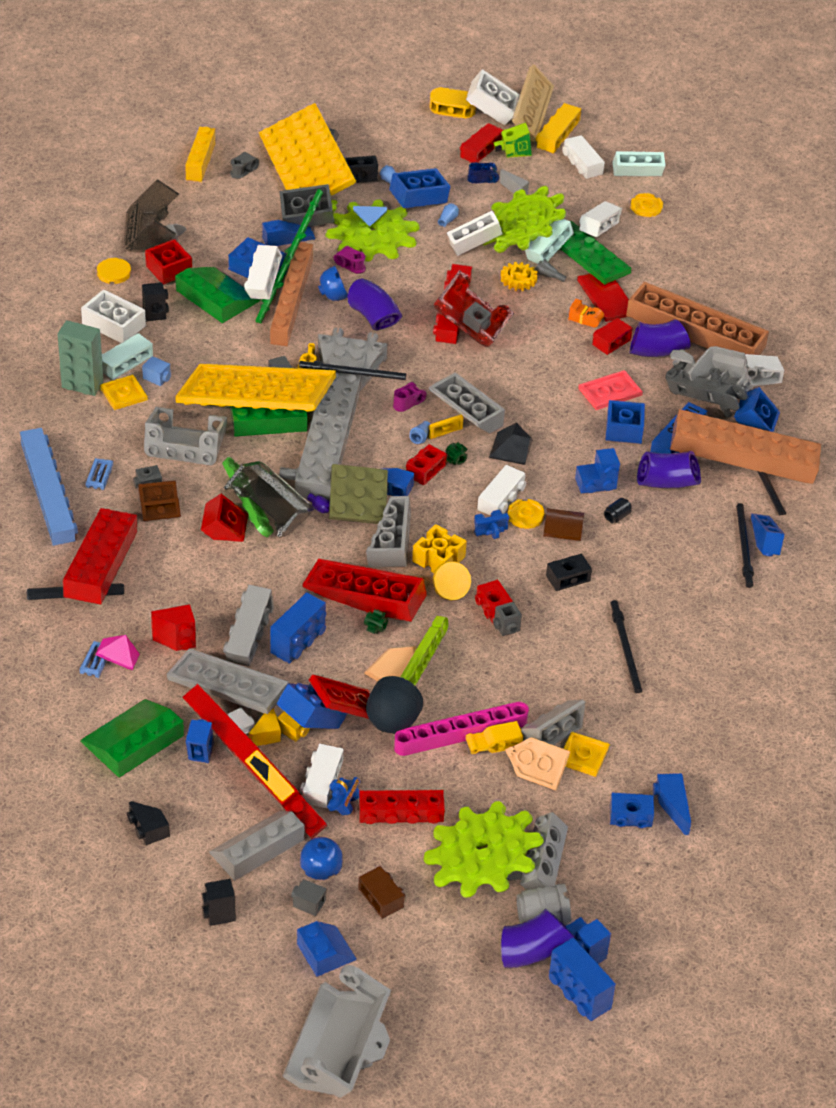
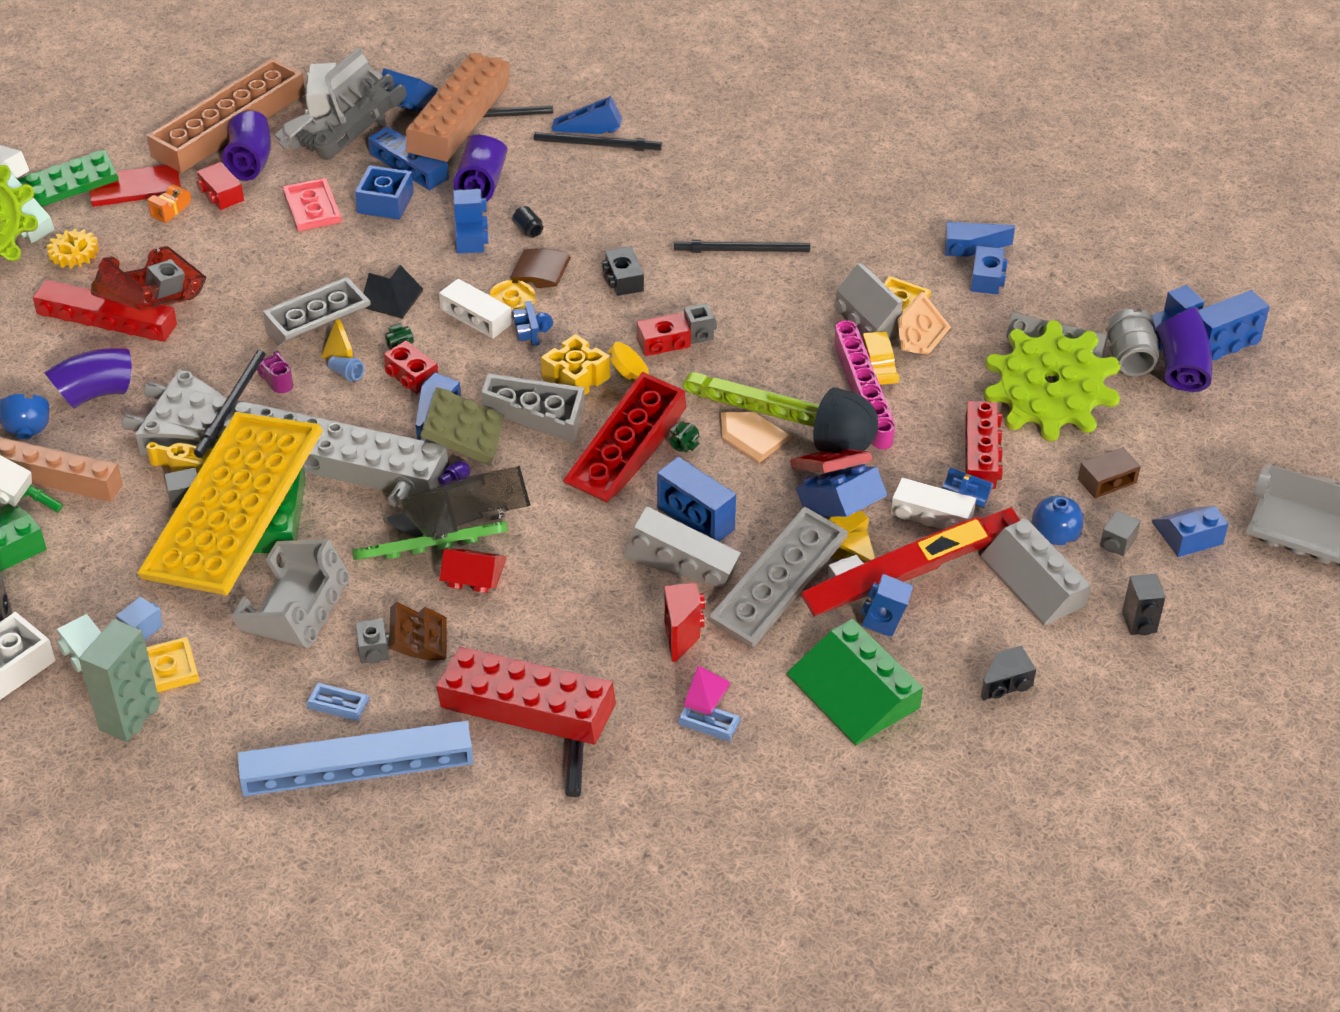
camera: 80 degrees left, 0 degrees up
dark grey cone [536,259,567,282] -> none

